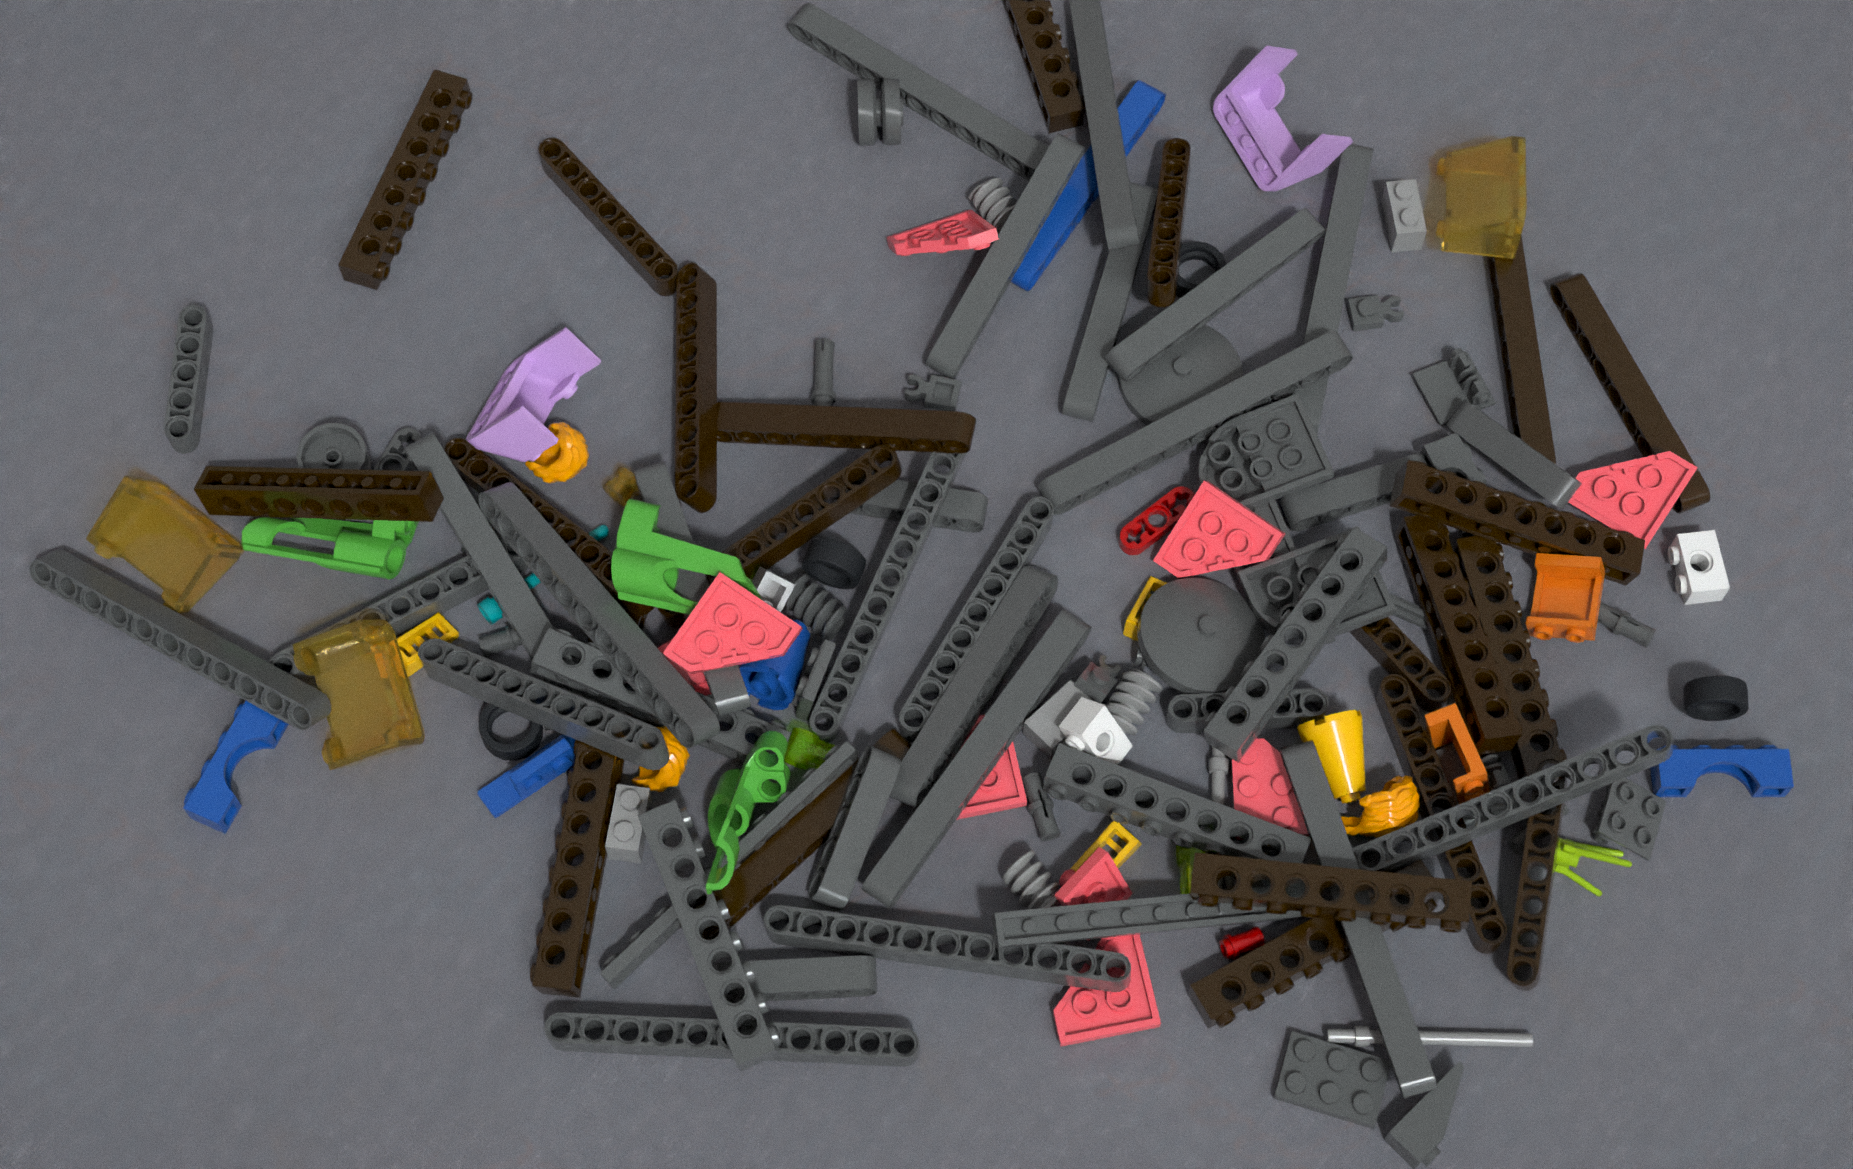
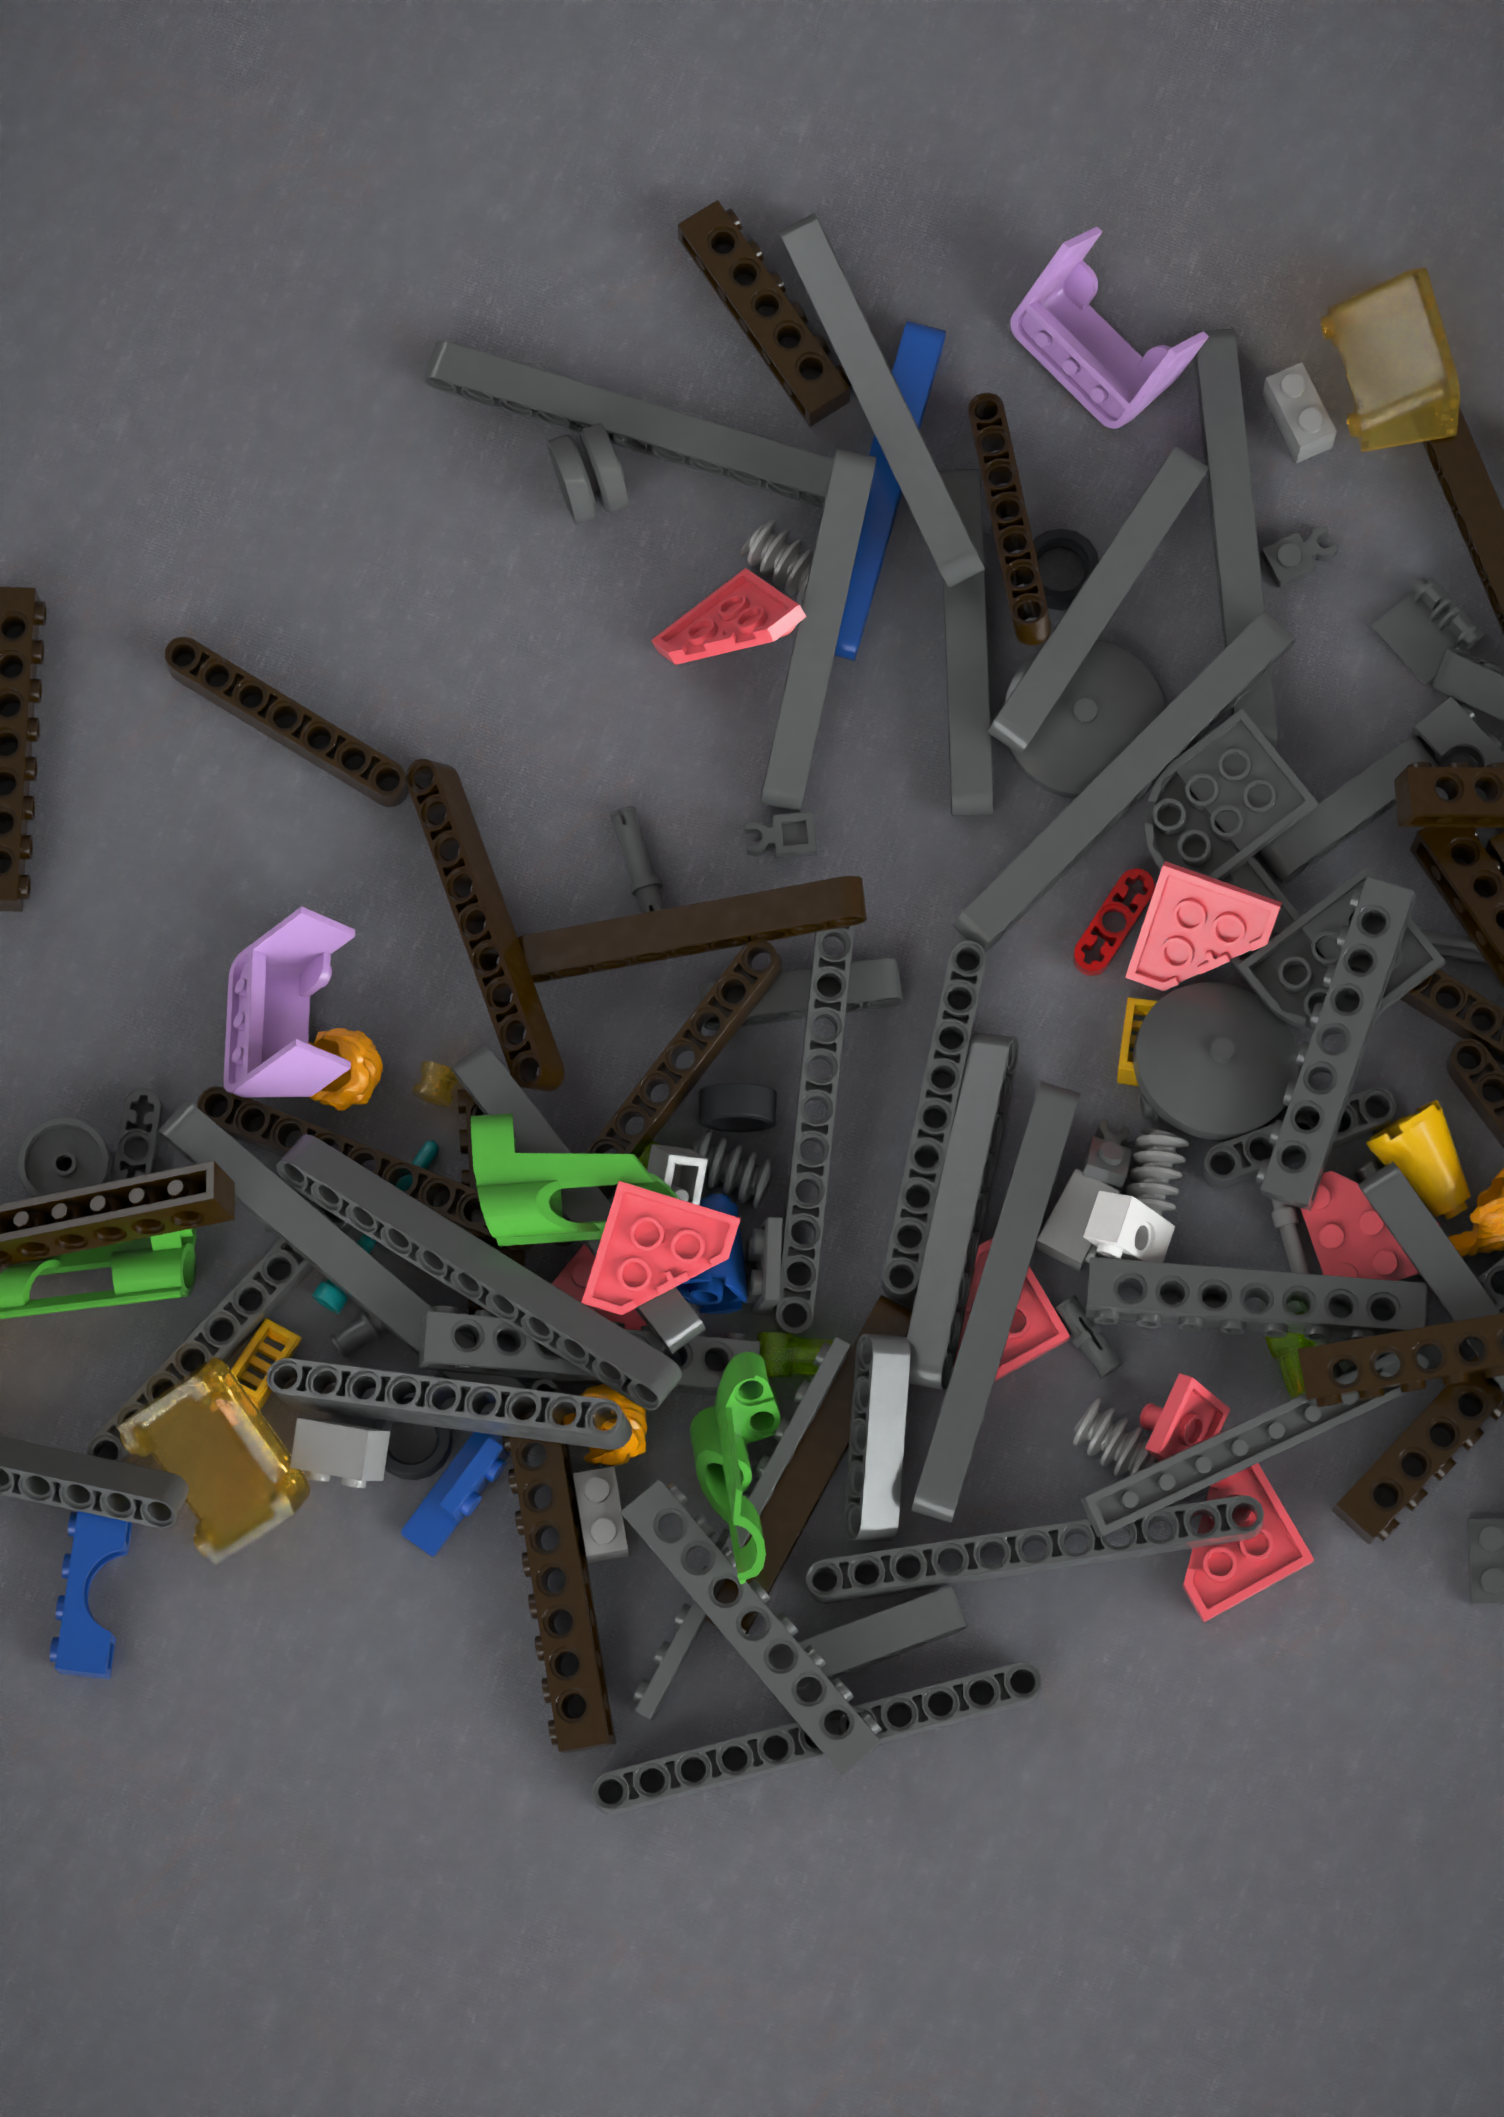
camera: 15 degrees left, 10 degrees up
yellow slope [1070,820,1142,872] -> none
red pin [1219,926,1265,960] -> none
none -> light grey brick [290,1418,390,1488]

